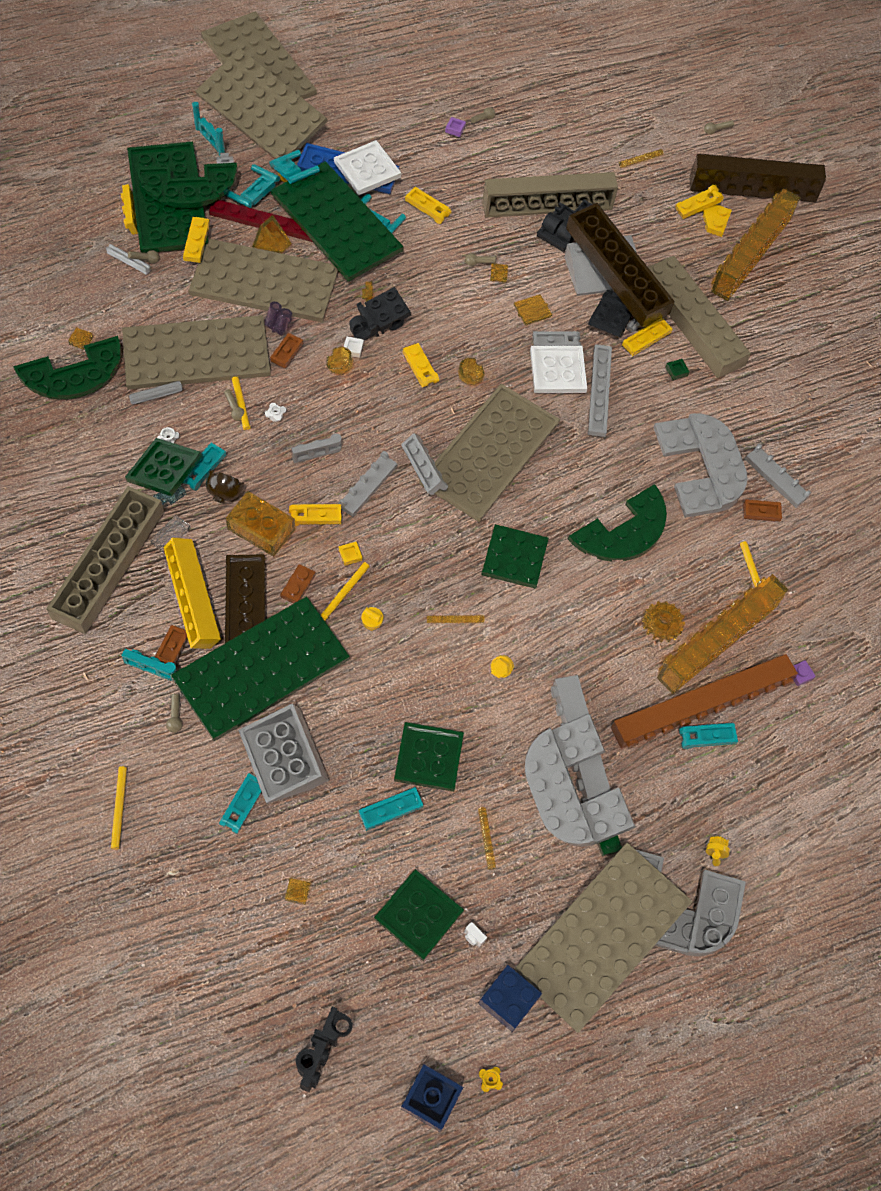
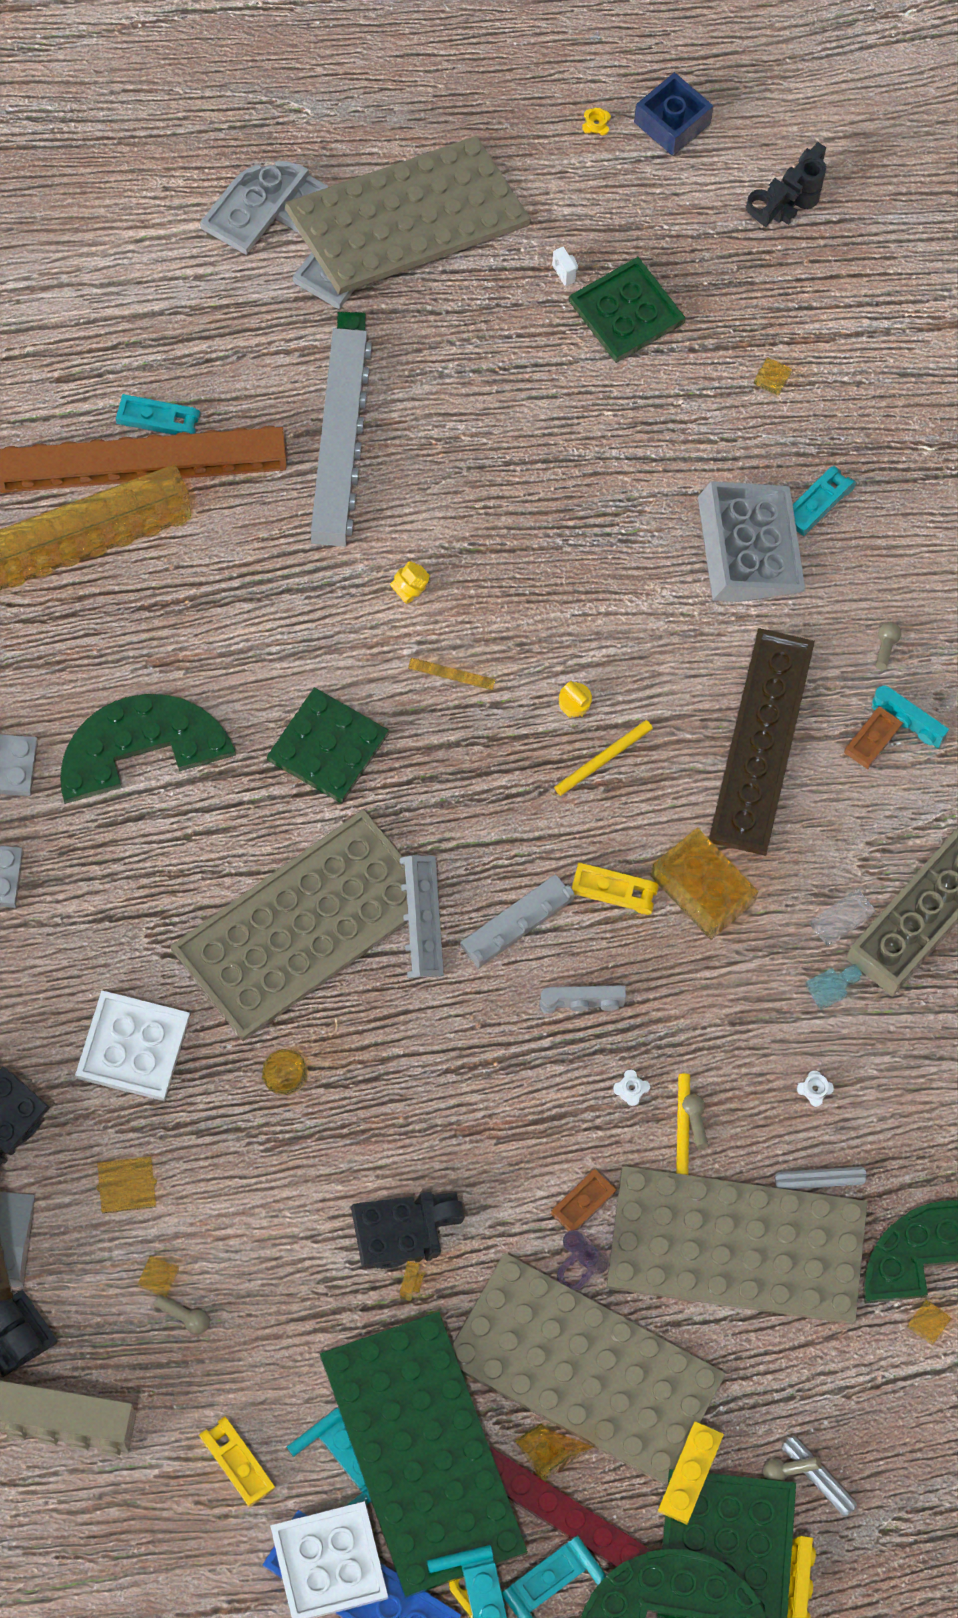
camera: 160 degrees left, 5 degrees up
dark green plate [125,438,203,497] -> none
yellow brick [163,537,221,649] -> none
dark green plate [171,596,350,741] -> none
teal plate [183,442,226,491] -> none
dark brown cylinder [206,470,244,504] -> none
dark orange plate [280,564,316,603] -> none
clear yellow hair [327,347,353,375] -> none
yellow plate [338,542,362,566] -> none
white plate [343,337,364,358] -> none
teal plate [358,787,424,831] -> none
dark green plate [394,722,464,792] -> none
yellow plate [403,343,439,388] -> none
clear yellow bar [478,807,496,870] -> none
dark blue brick [478,965,542,1033] -> none
light grey plate [525,714,636,847] -> none
light grey plate [532,331,581,346] -> none
light grey plate [588,344,612,437] -> none
clear yellow gear [642,601,685,643] -> none
yellow piece [706,836,730,866] -> none

